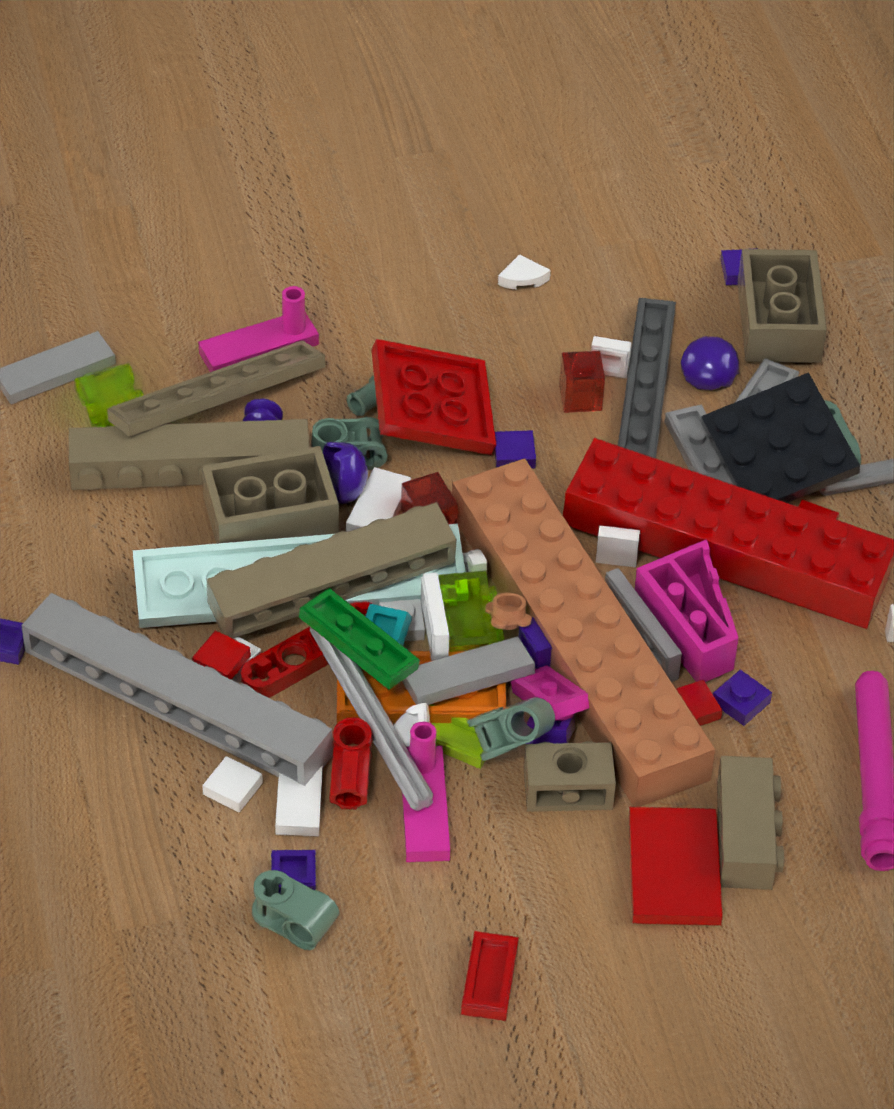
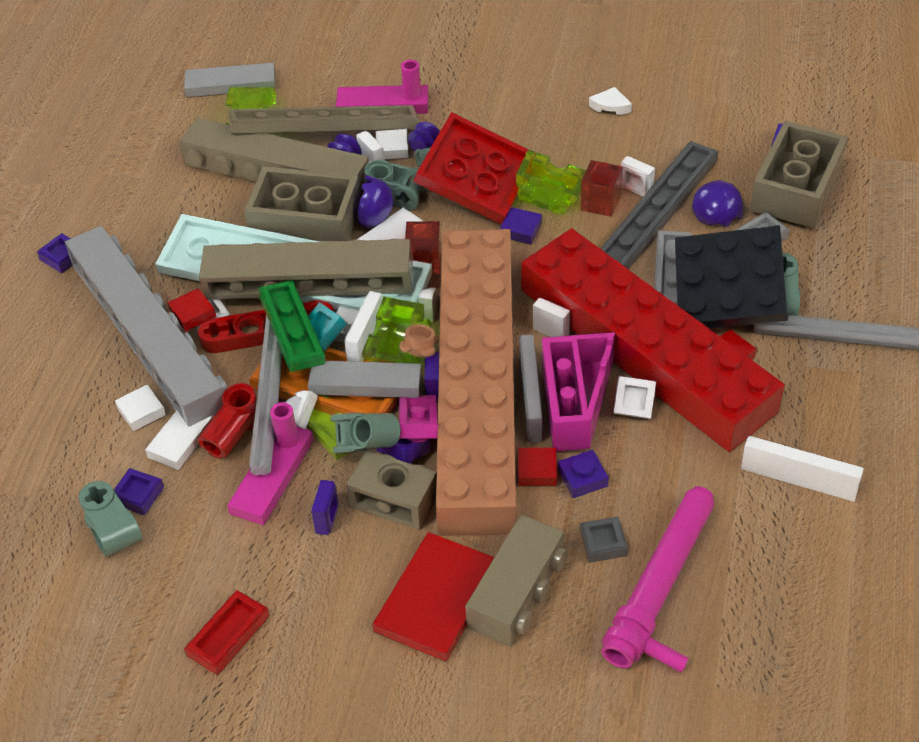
camera: 30 degrees right, 0 degrees up
none -> dark purple tile [311,480,339,535]
none -> white tile [356,131,384,162]
none -> white tile [376,129,409,160]
none -> dark purple wheel [408,121,440,152]
none -> clear neon green cylinder [516,149,589,214]
none -> dark grey tile [580,517,628,563]
none -> white plate [613,376,656,419]

